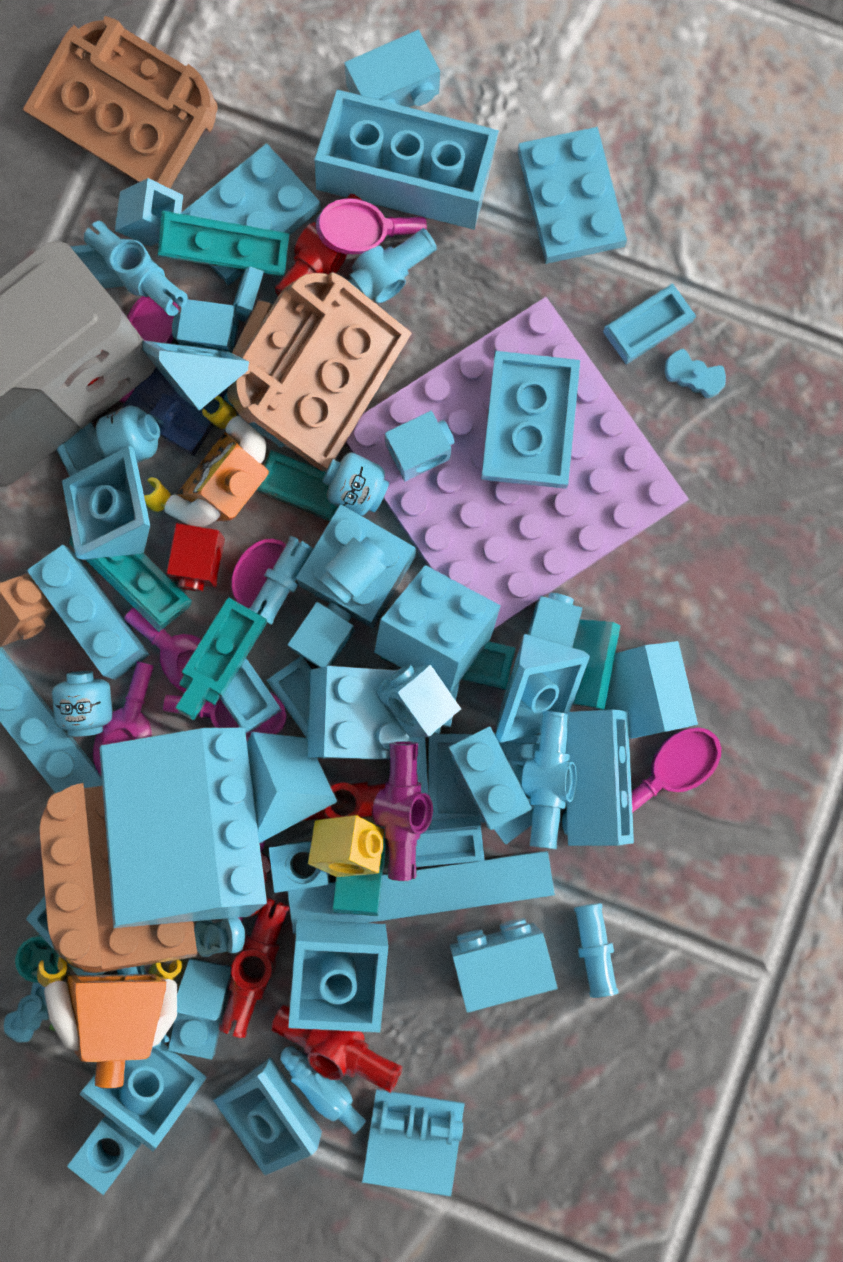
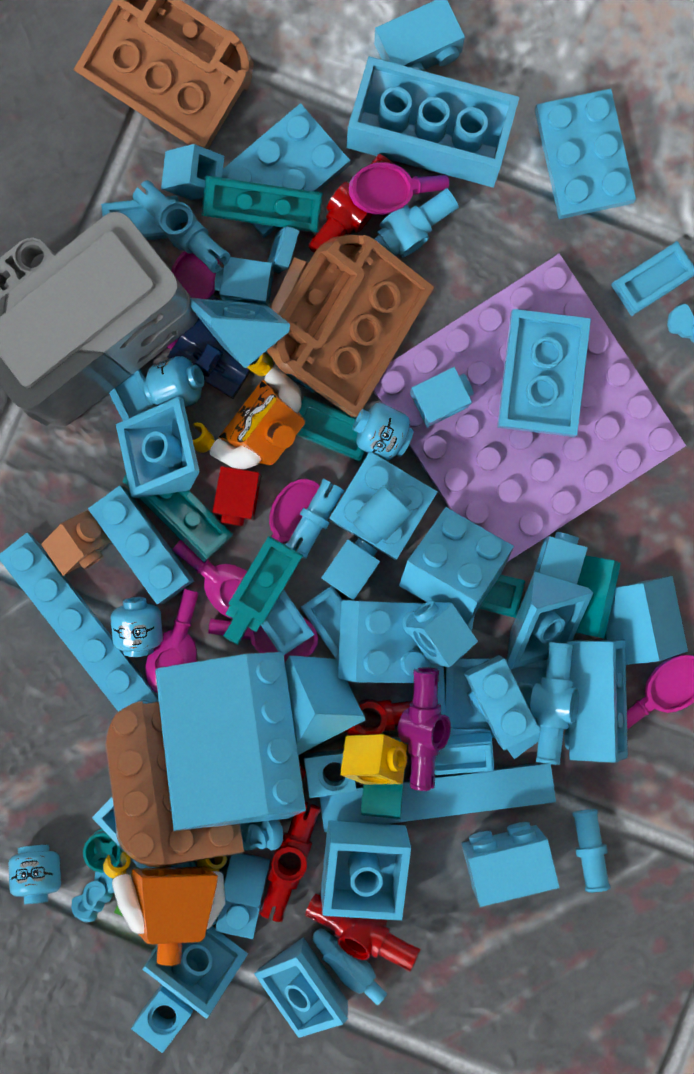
camera: 10 degrees right, 5 degrees up
medium azure hinge [362,1089,464,1196] -> none

